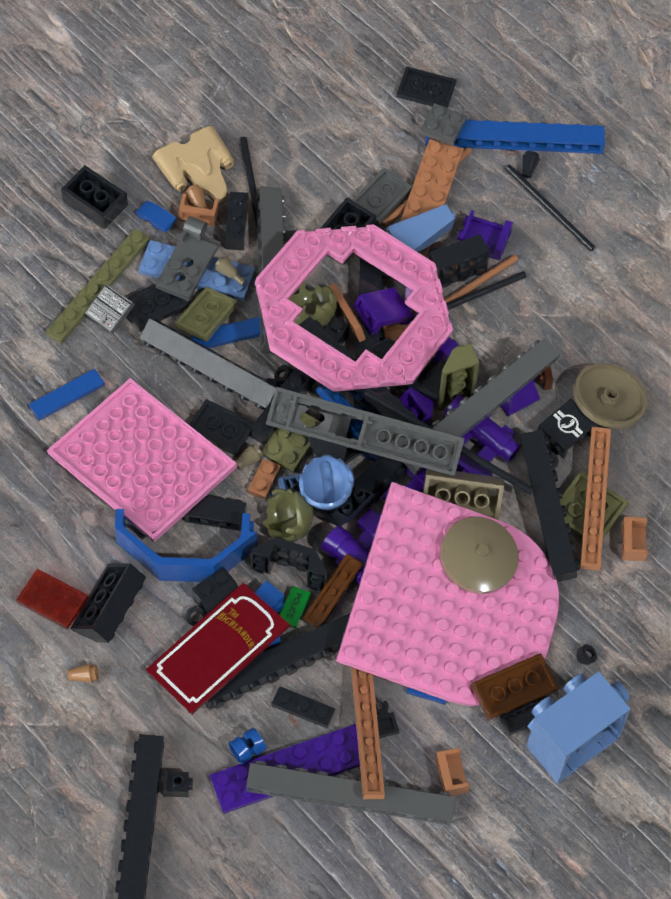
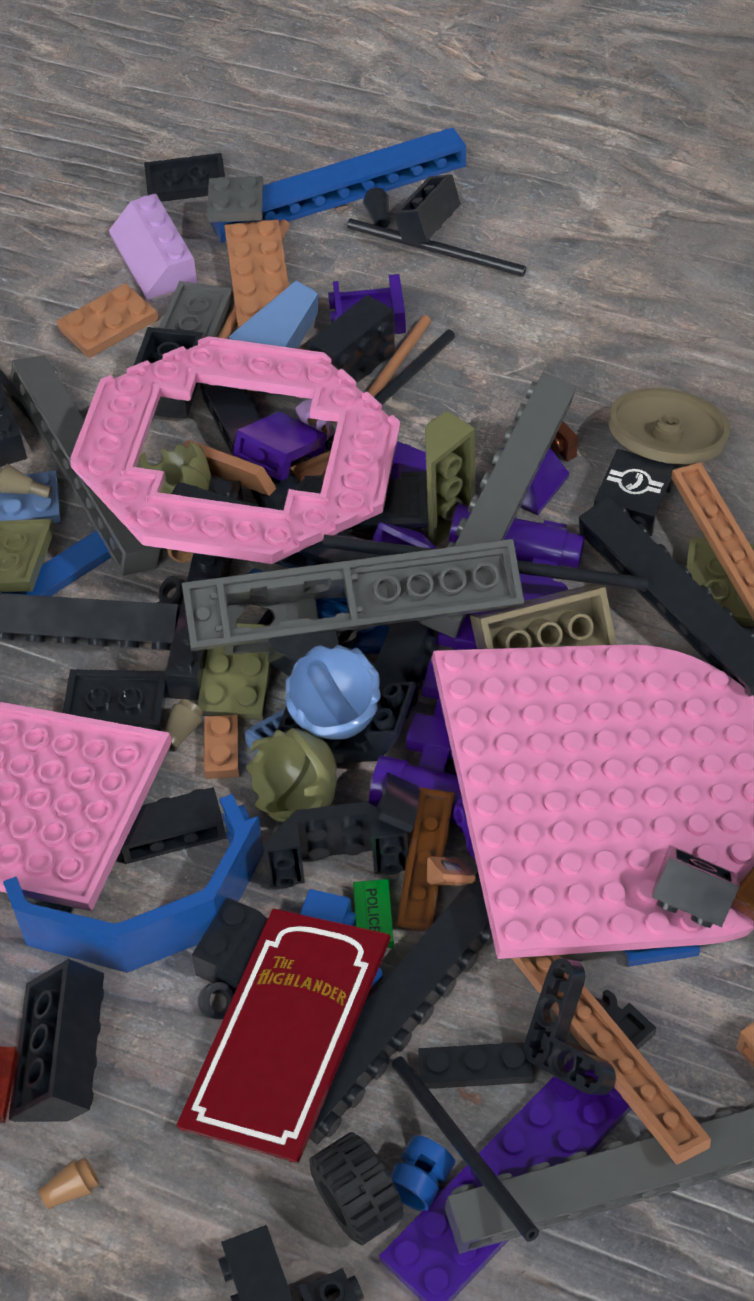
camera: 20 degrees left, 10 degrees down
dark tan dish [440,517,519,594] -> none
none -> nougat plate [56,283,158,358]
none -> lavender slope [109,193,197,300]
none -> black tyre [309,1132,404,1246]
none -> black slope [377,772,419,833]
none -> black piece [392,1056,539,1242]
none -> black brick [394,174,461,245]
none -> nougat slope [427,856,475,886]
none -> black beam [524,958,616,1096]
none -> black slope [652,845,739,928]

